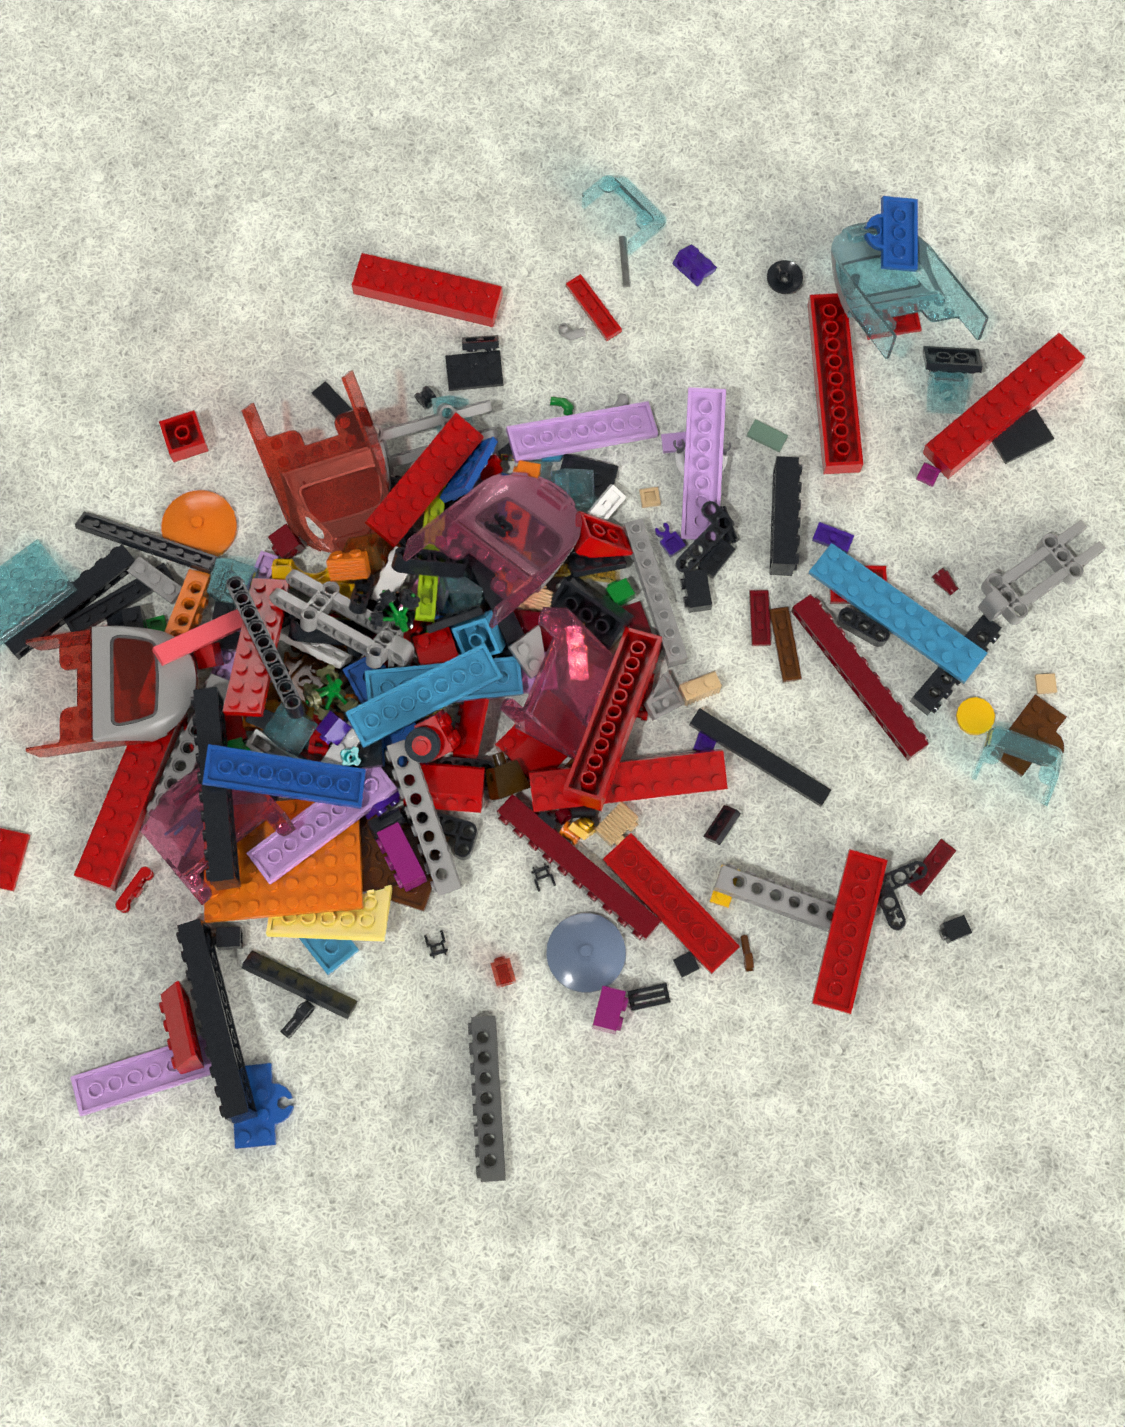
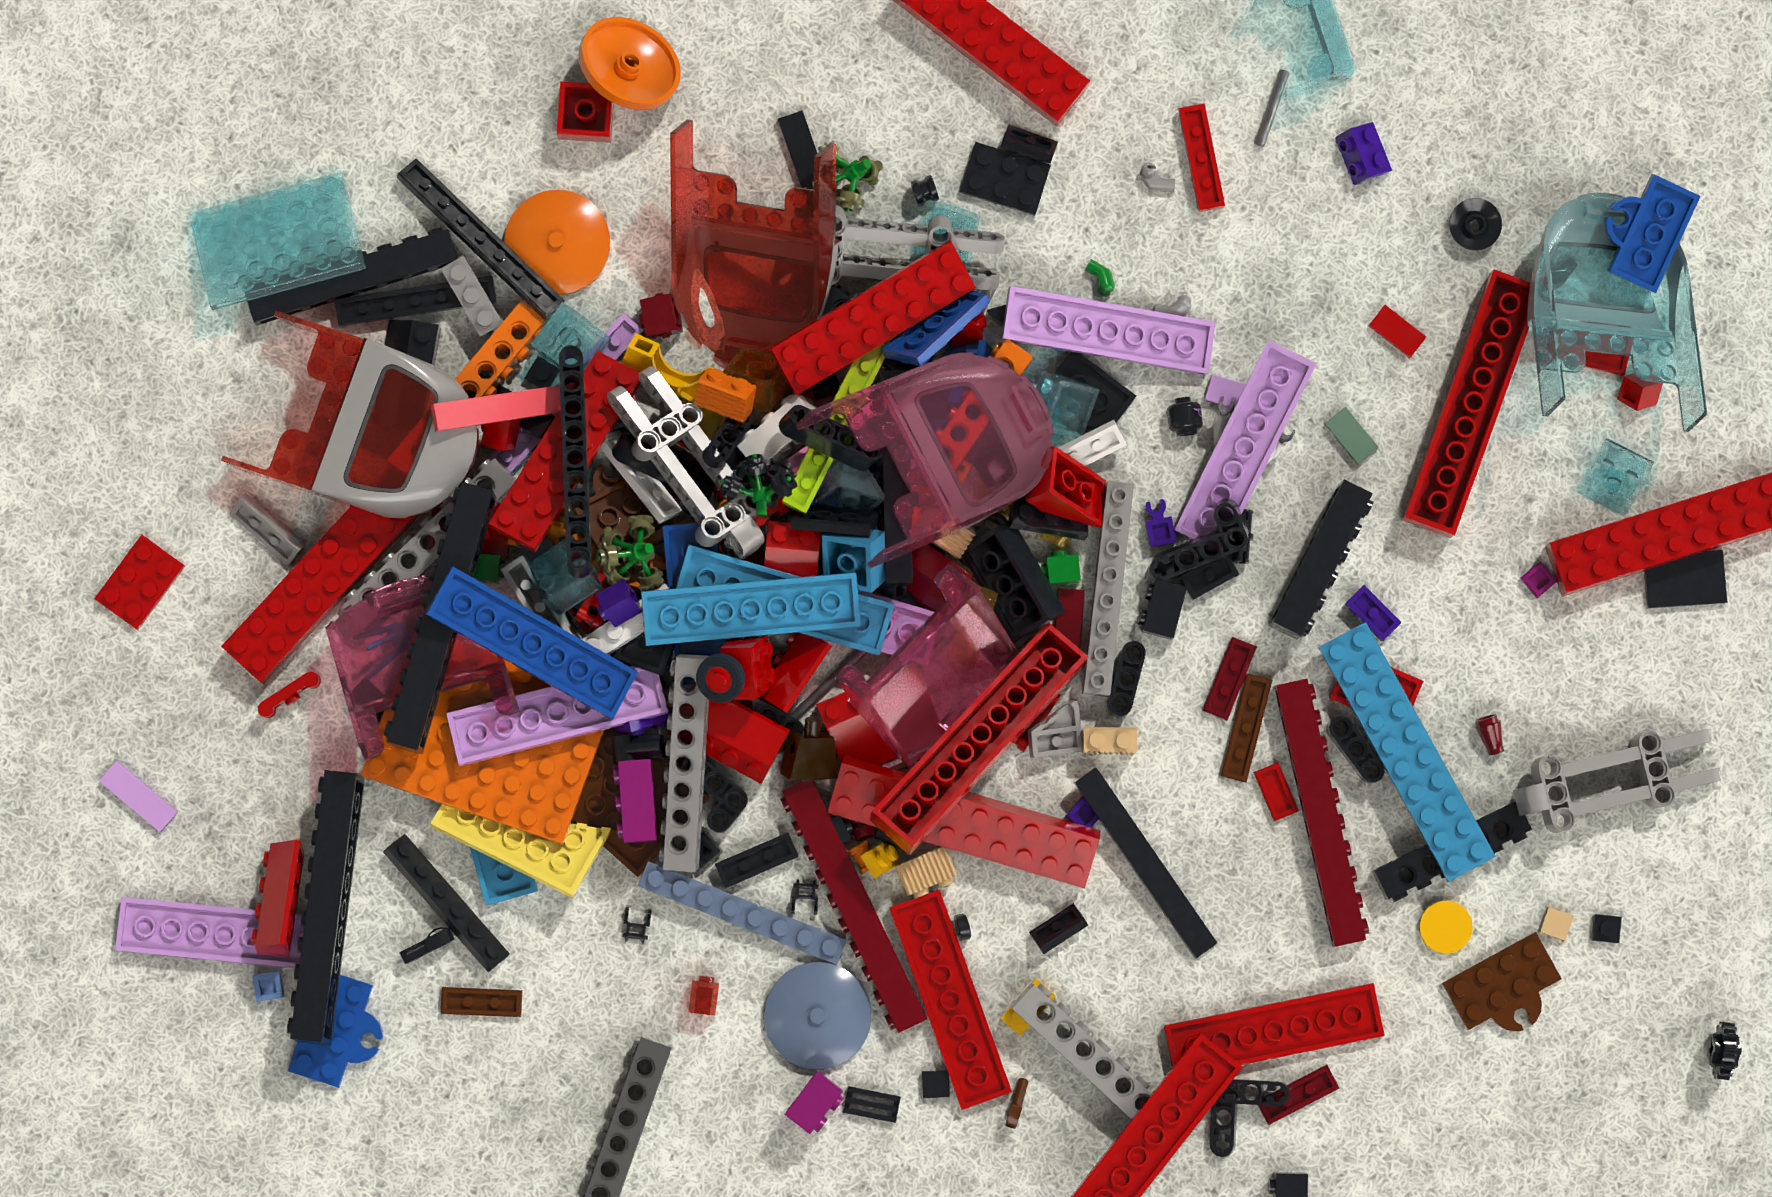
camera: 15 degrees right, 10 degrees up
green tile [146,615,167,632] -> none
black brick [213,926,243,950] -> none
plate [340,746,361,766] -> none
black piece [484,513,513,538] -> none
light grey wing [508,625,547,679] -> none
tan tile [639,487,661,508] -> none
black plate [923,346,983,374] -> none
clear light blue windscreen [971,726,1063,806] -> none
none -> lavender tile [99,760,178,832]
none -> light grey plate [229,493,304,566]
none -> medium blue plate [252,971,284,1002]
none -> reddish brown tile [441,987,523,1017]
none -> orange dish [578,17,681,110]
none -> sand blue plate [638,861,847,965]
none -> black tile [699,831,723,869]
none -> black plate [715,832,799,889]
none -> flat silver bar [789,649,868,727]
none -> plant [812,140,883,212]
none -> black tile [954,913,971,941]
none -> black beam [1107,641,1146,717]
none -> red plate [1163,983,1385,1067]
none -> black head [1167,397,1203,436]
none -> red tile [1253,762,1299,821]
none -> red tile [1368,305,1426,358]
none -> black plate [1591,914,1622,943]
none -> red panel [1617,370,1663,411]

